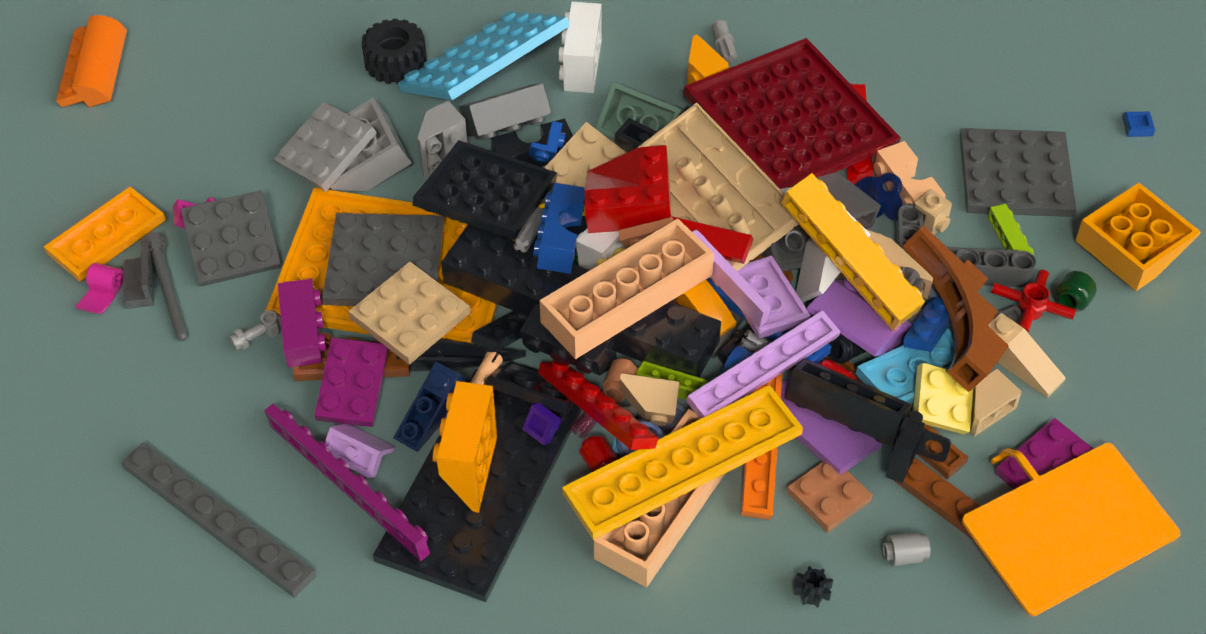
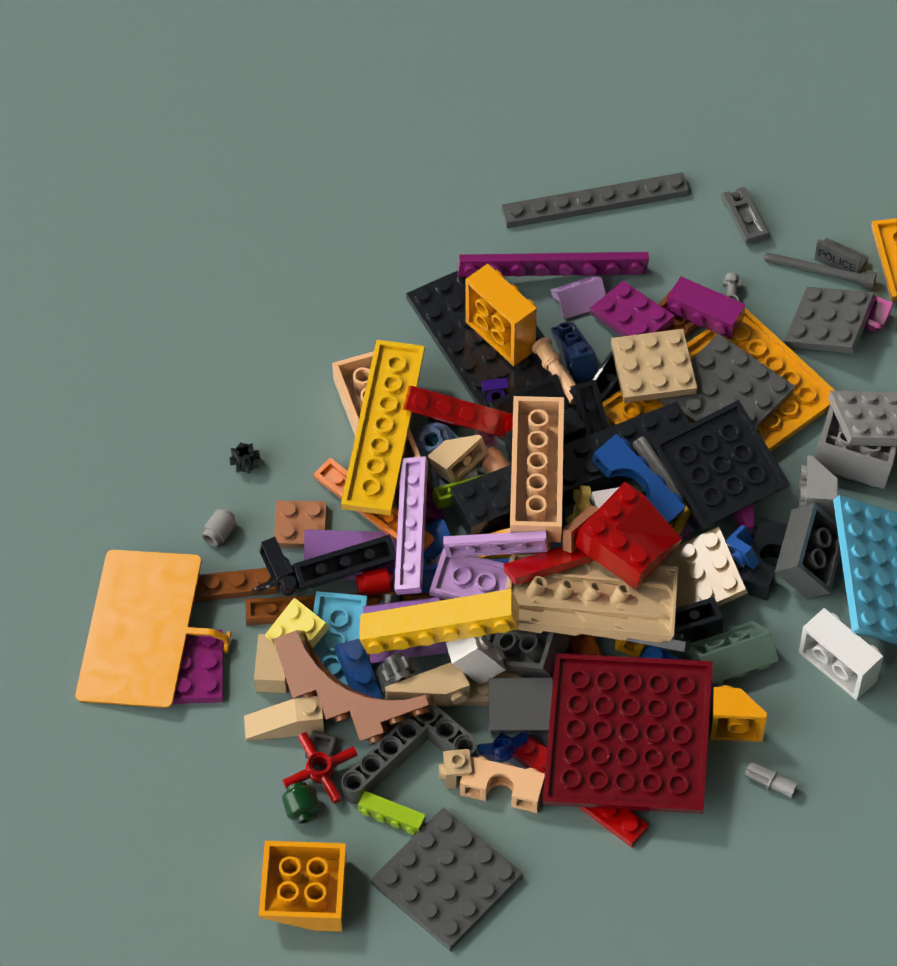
camera: 130 degrees right, 5 degrees up
dark pink panel [75,263,123,314] -> none
none -> dark grey plate [721,187,768,245]

